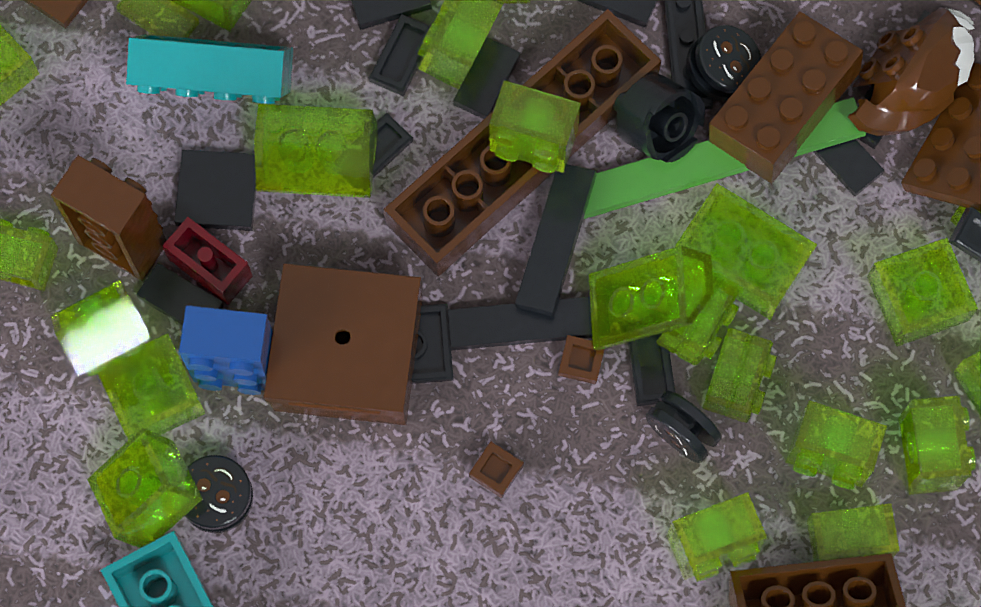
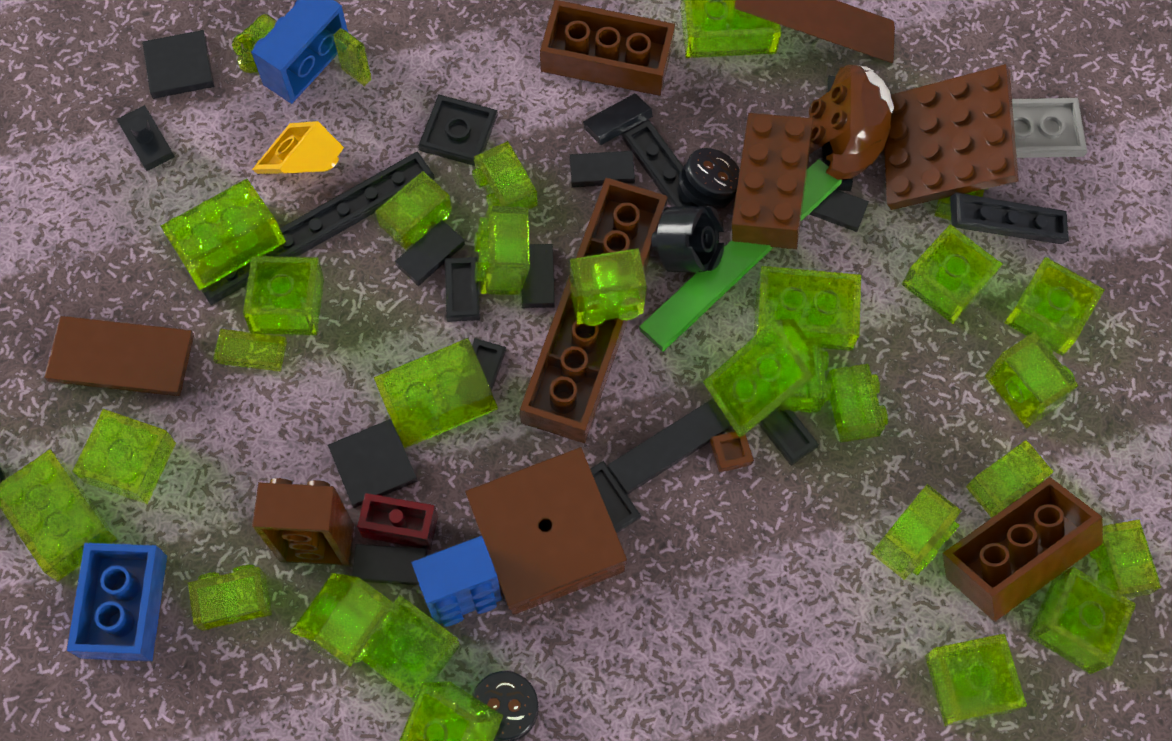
camera: 30 degrees left, 5 degrees down
teal brick [126,34,294,104] -> none
reddish brown plate [469,441,524,498] -> none
black tile [515,162,597,317] -> none
black head [645,391,722,463] -> none
clear neon green brick [786,400,887,489] -> none

